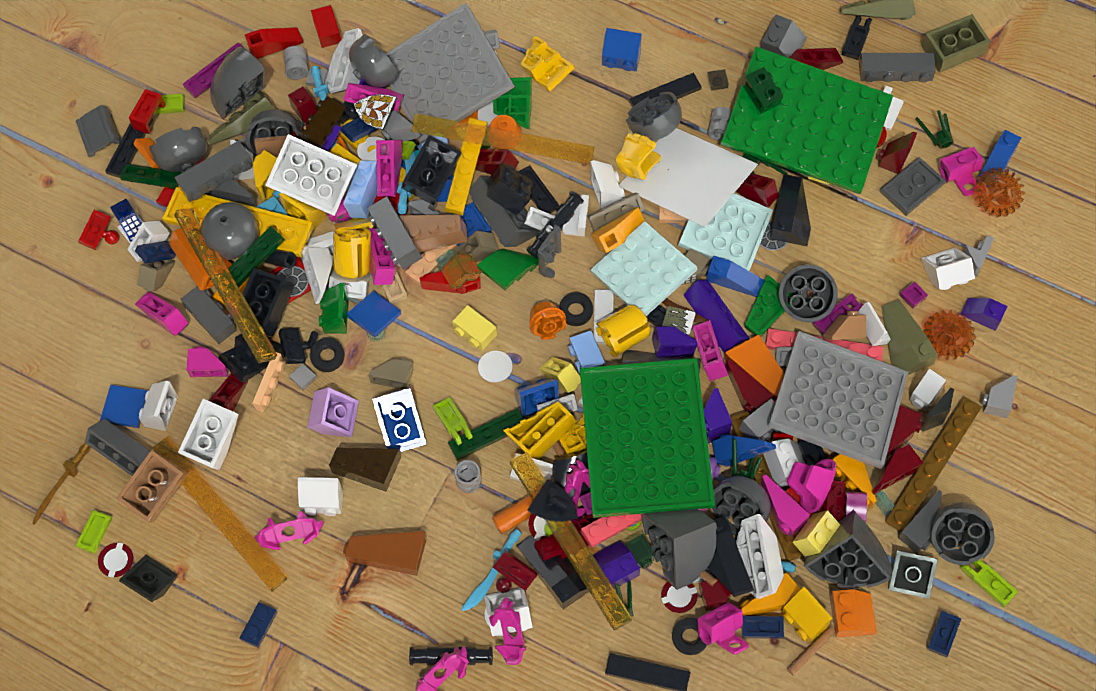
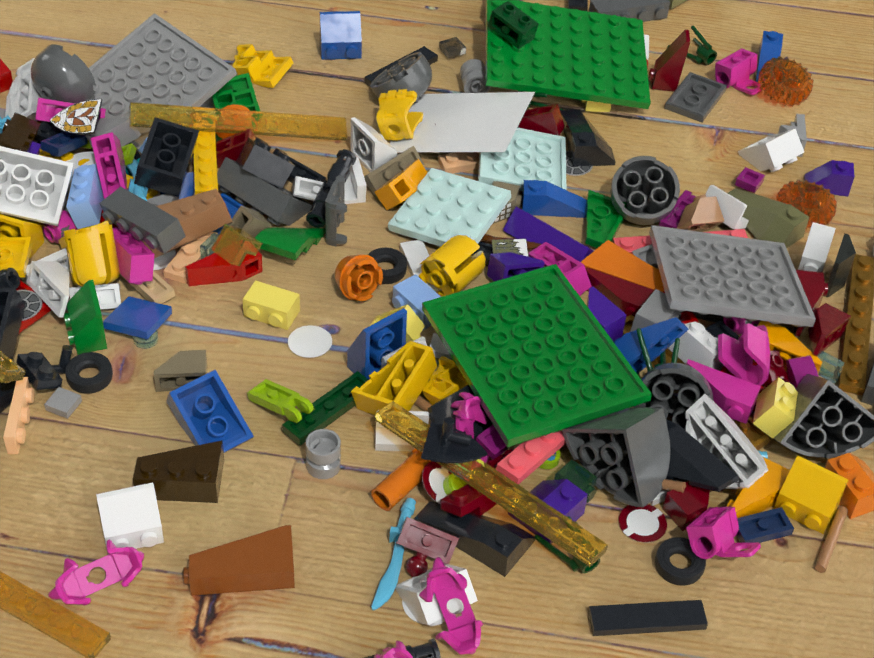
camera: 25 degrees left, 20 degrees down
lavender slope [307,387,359,437] -> none

